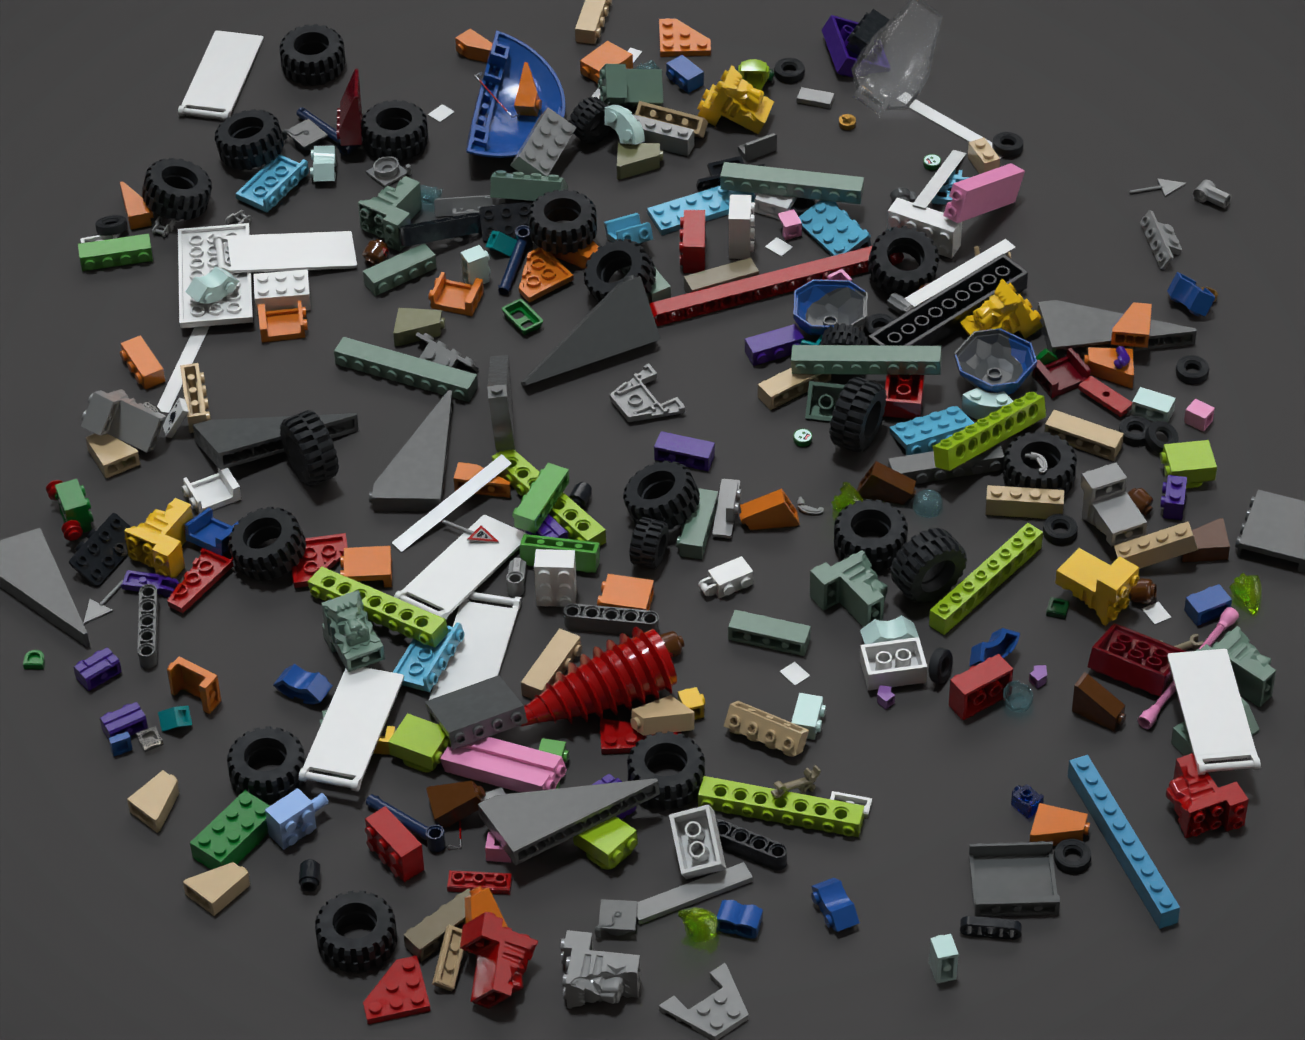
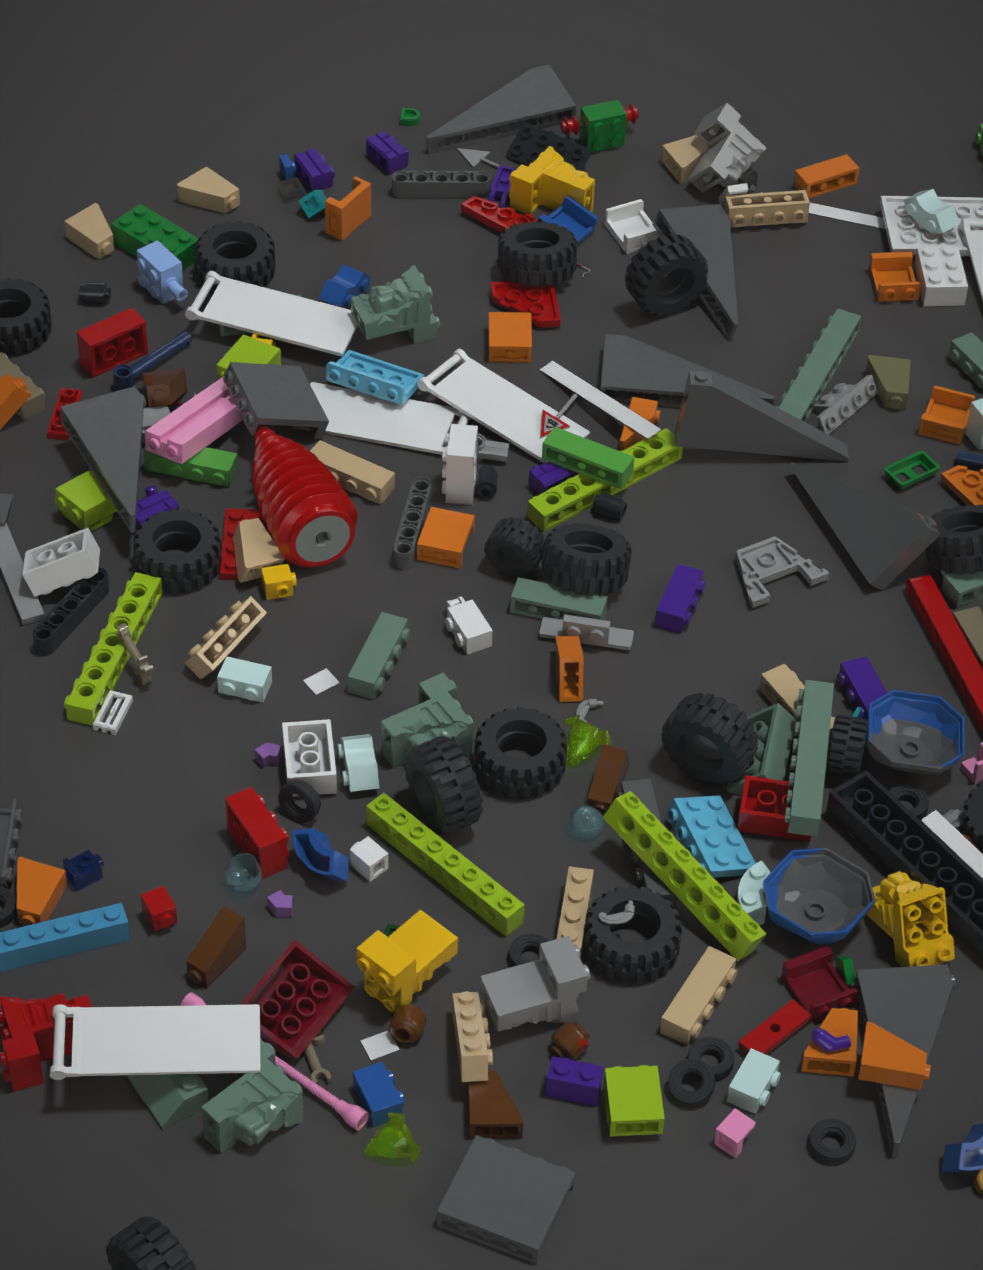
camera: 90 degrees right, 0 degrees up
lime brick [308,566,449,648] -> none
bright green brick [520,534,600,573] -> none
reddish brown head [660,631,685,658] -> none
none -> red brick [140,886,177,932]
none -> white brick [350,836,388,882]

